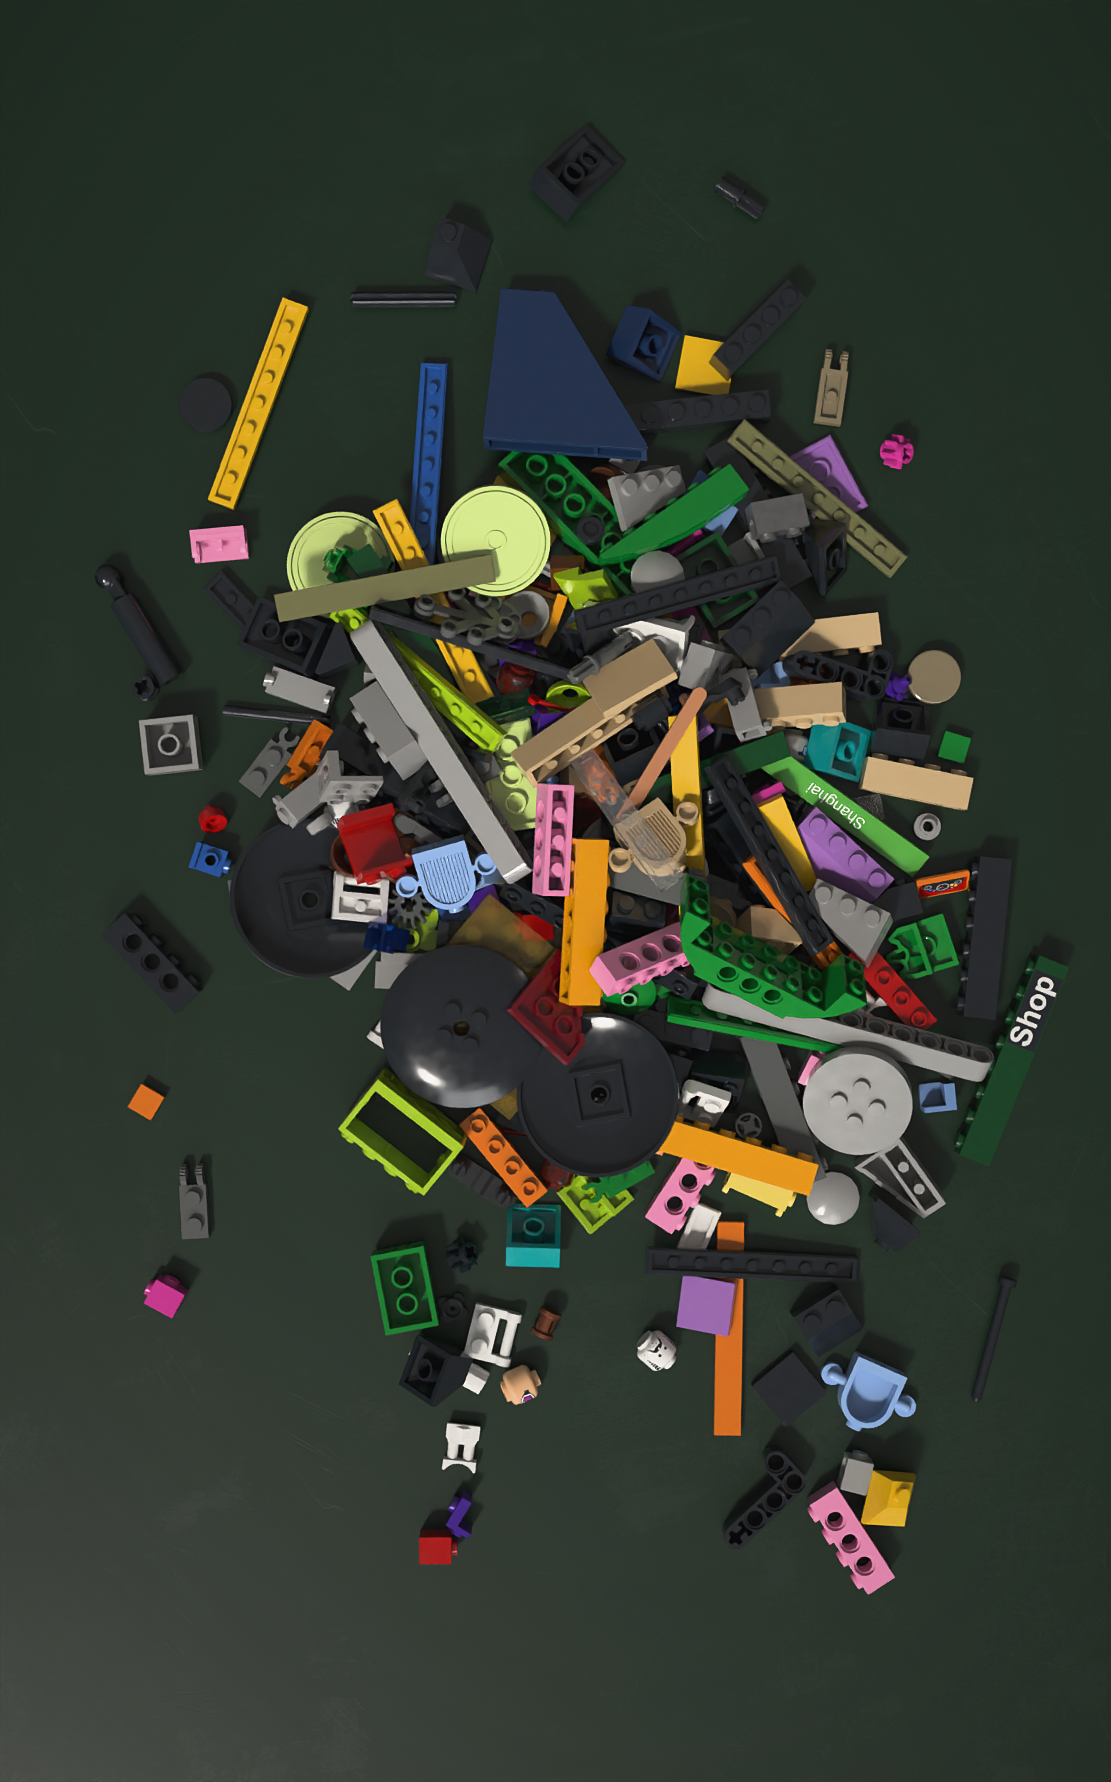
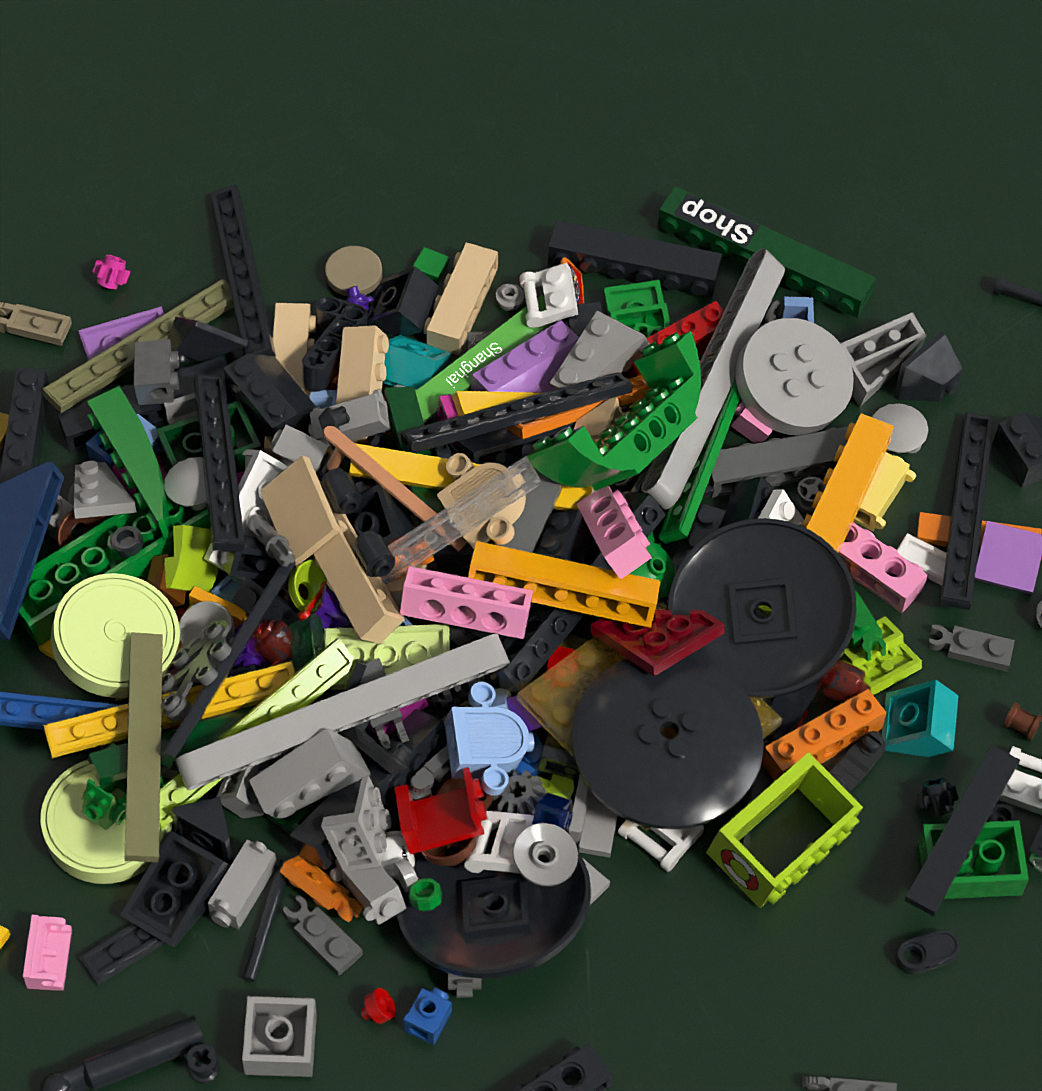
camera: 85 degrees left, 30 degrees down
none -> black tile [210,184,276,356]
none -> black brick [354,531,396,577]
none -> green tile [409,878,442,911]
none -> light grey dish [513,823,578,886]
none -> white plate [519,263,578,328]
none -> black piece [896,930,960,975]
none -> black tile [905,745,1020,917]
none -> dark grey plate [927,625,1015,672]

